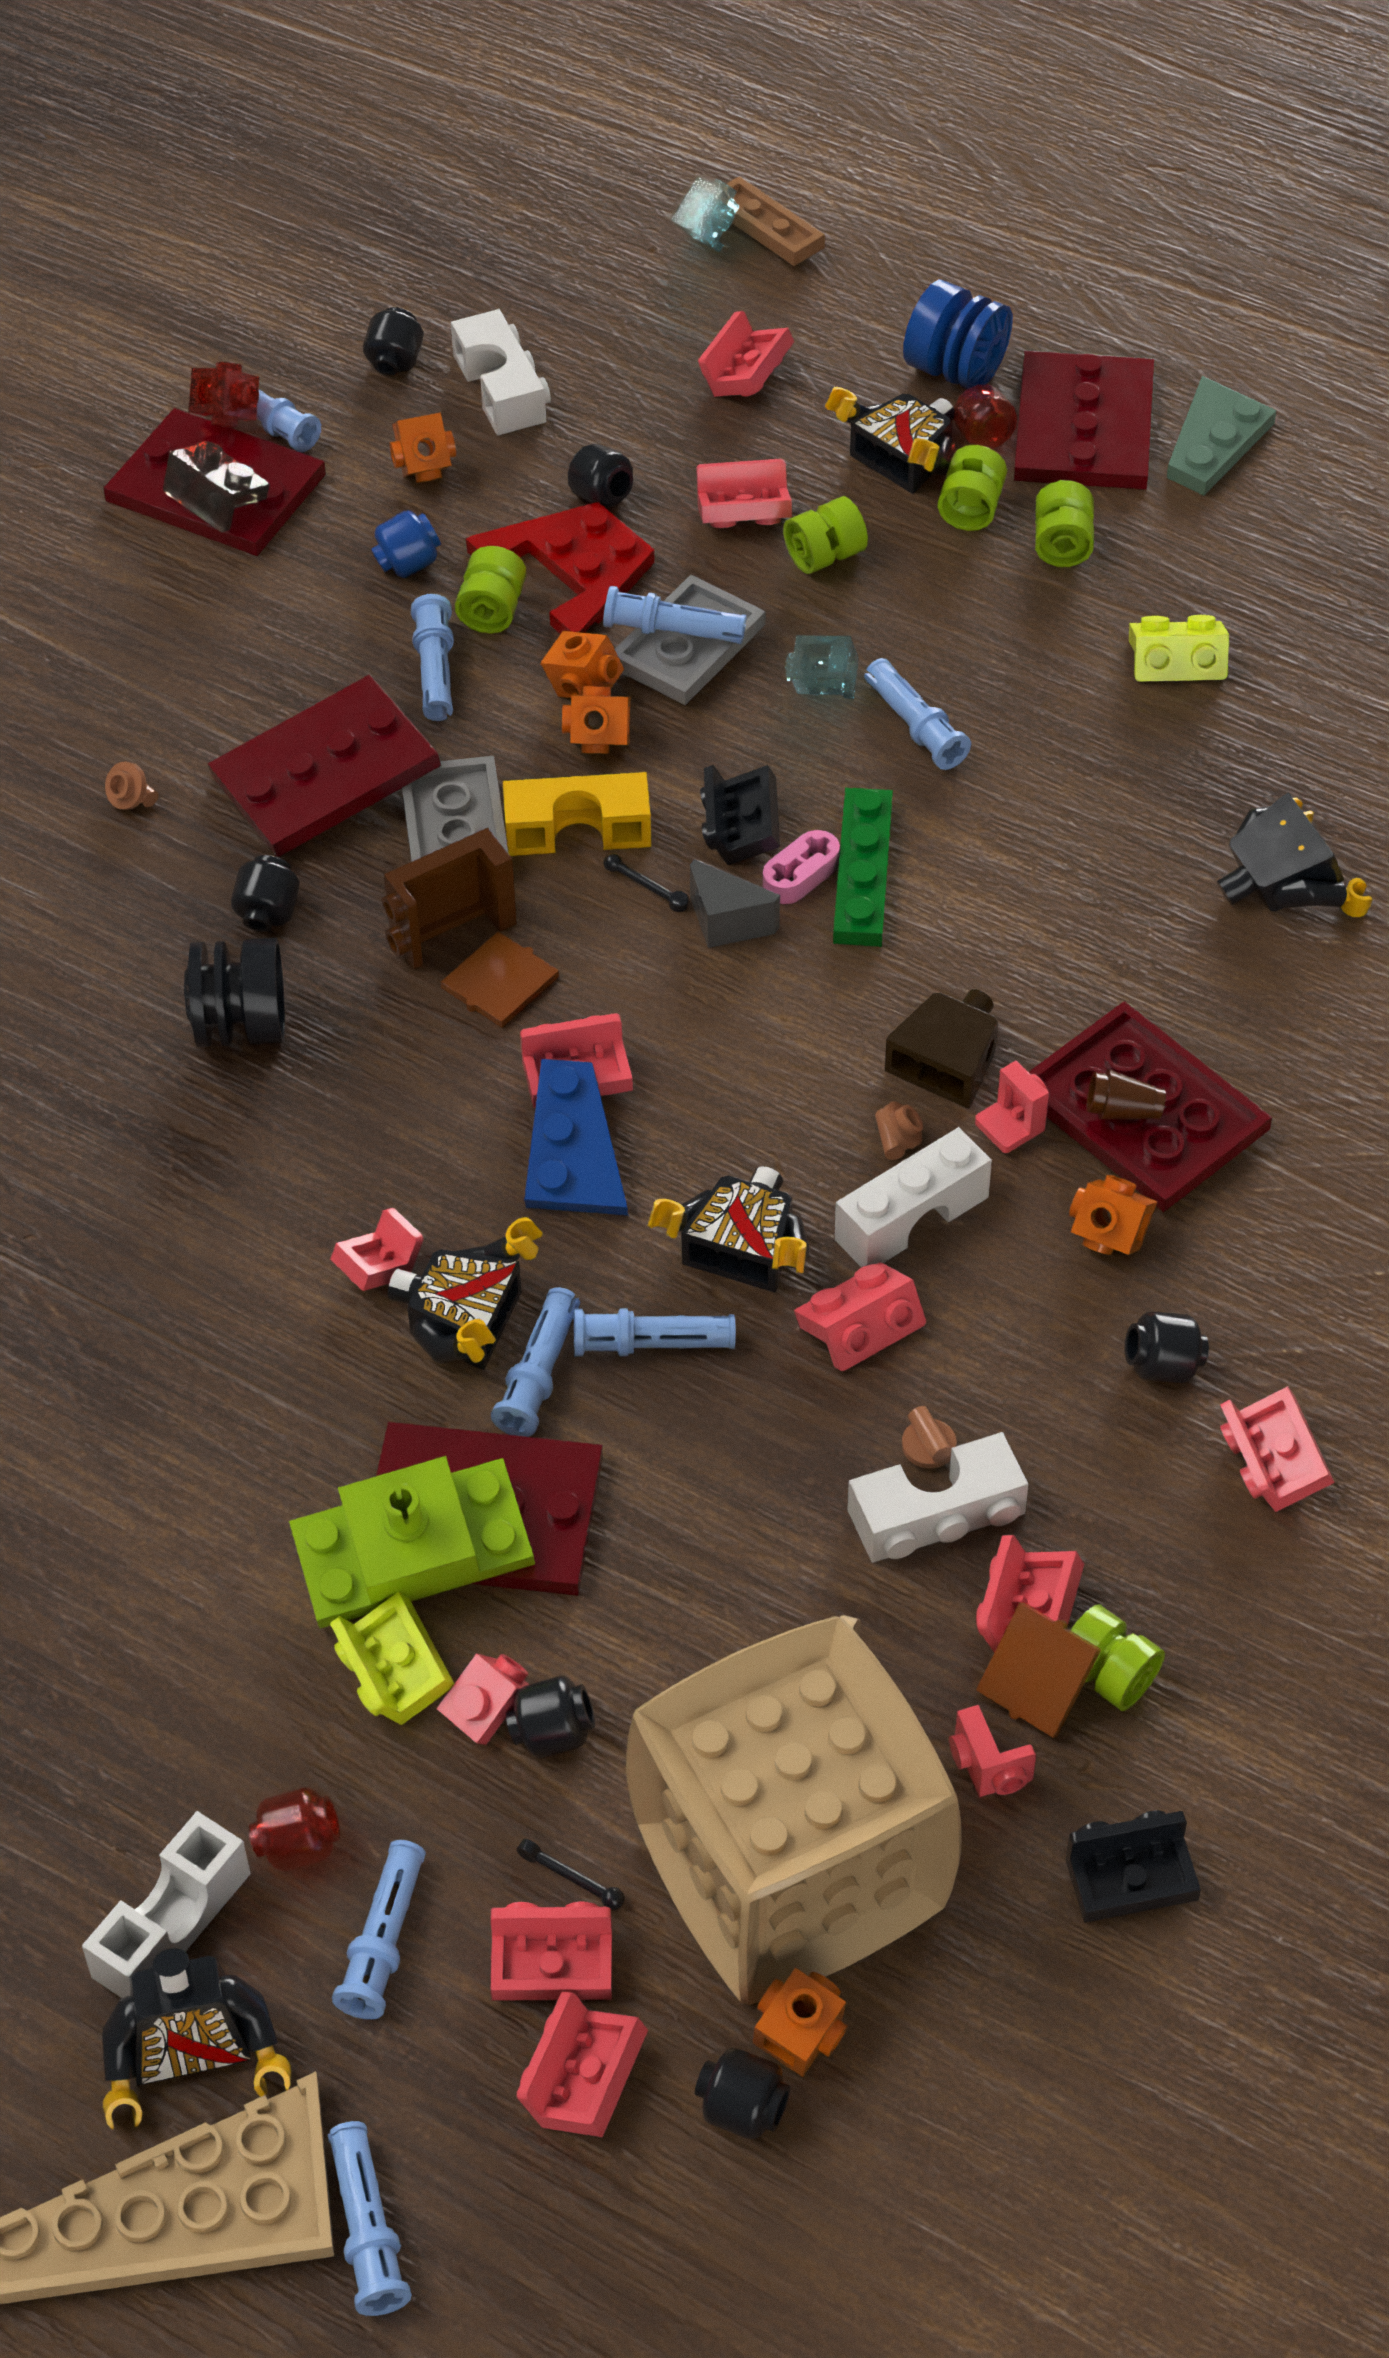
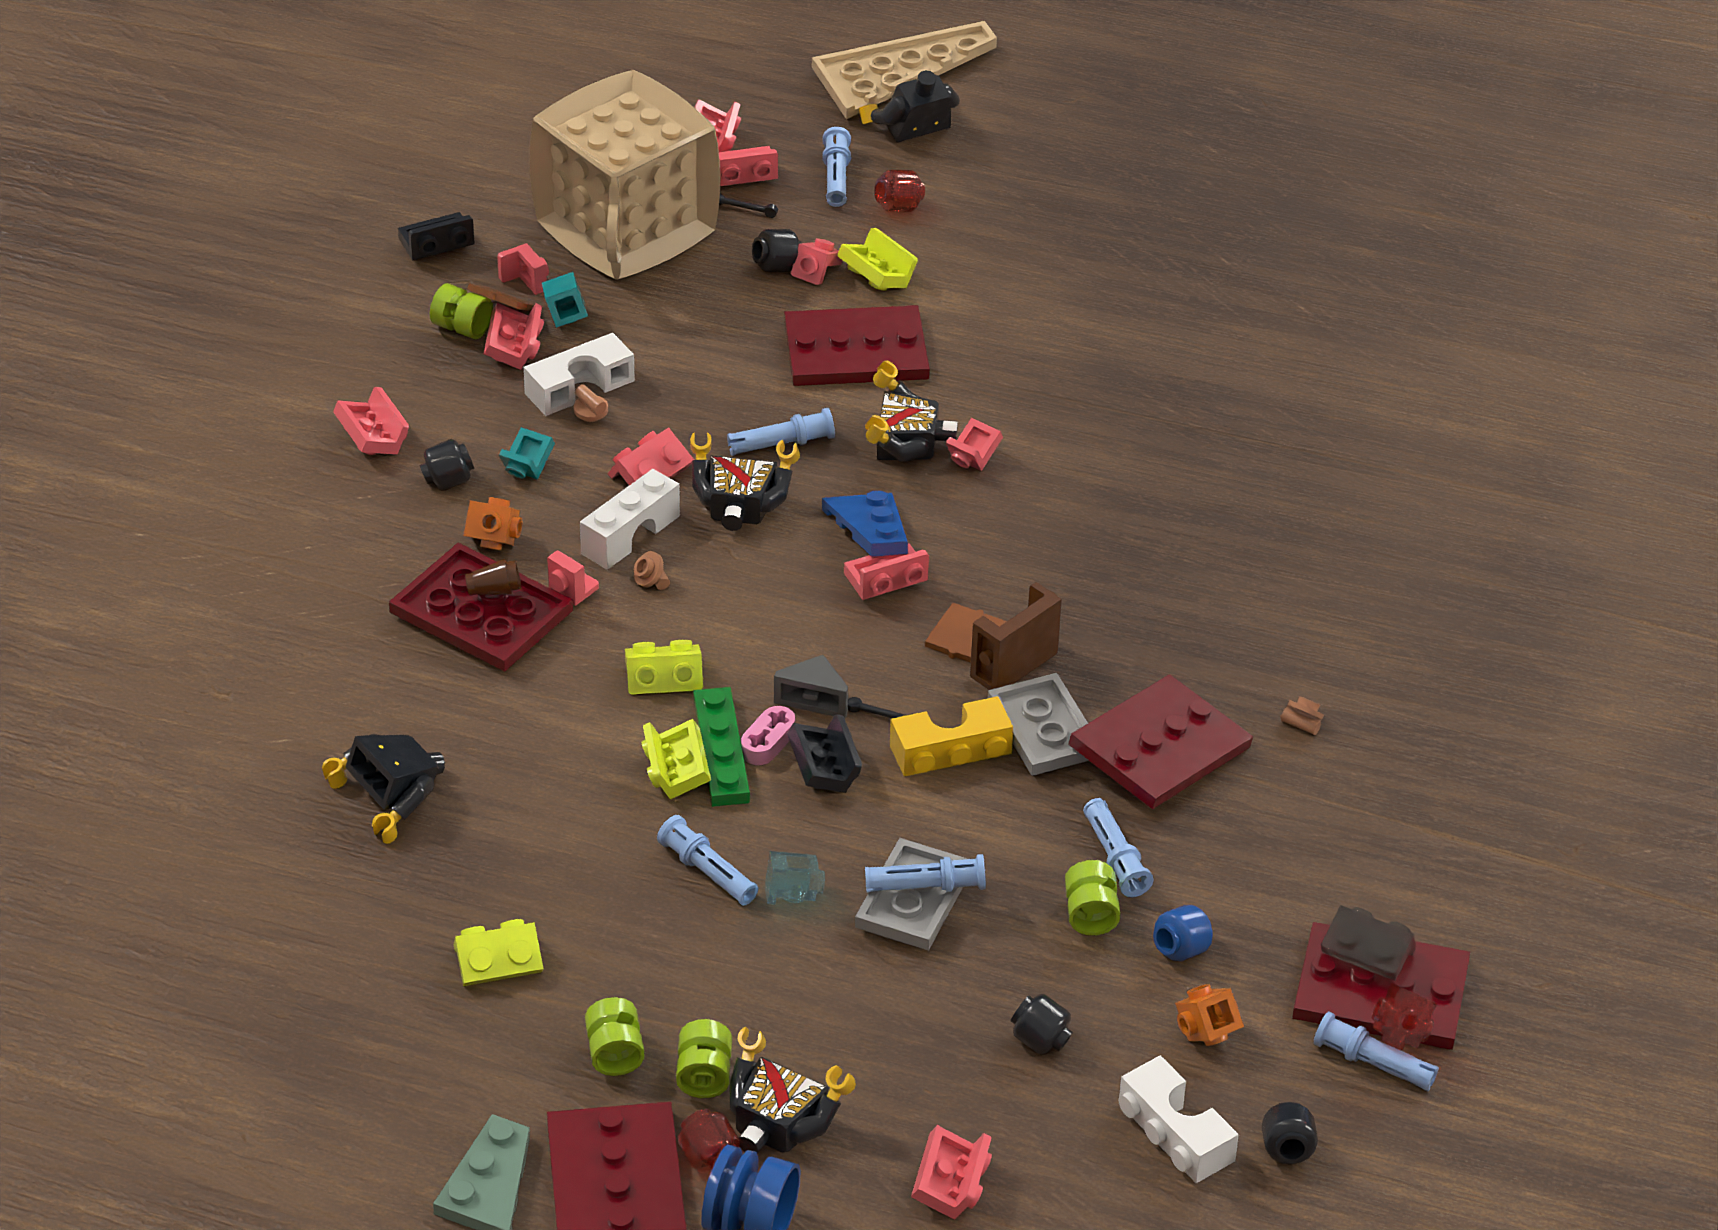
camera: 165 degrees right, 10 degrees down
white arch [82,1811,251,1998] -> none
black wheel [184,938,285,1047] -> none
black head [231,855,300,932] -> none
lime brick [289,1456,535,1629] -> none
light blue pin [327,2121,412,2316] -> none
red wing [466,502,655,634] -> none
light blue pin [491,1287,580,1437] -> none
orange brick [540,631,624,698] -> none
orange brick [562,686,631,754] -> none
coral bracket [696,459,792,528] -> none
lime wheel [783,496,868,574] -> none
dark brown torso [885,989,998,1109] -> none
none -> teal bracket [499,427,555,480]
none -> teal brick [542,272,588,328]
none -> neon yellow bracket [625,640,703,694]
none -> neon yellow bracket [641,719,711,799]

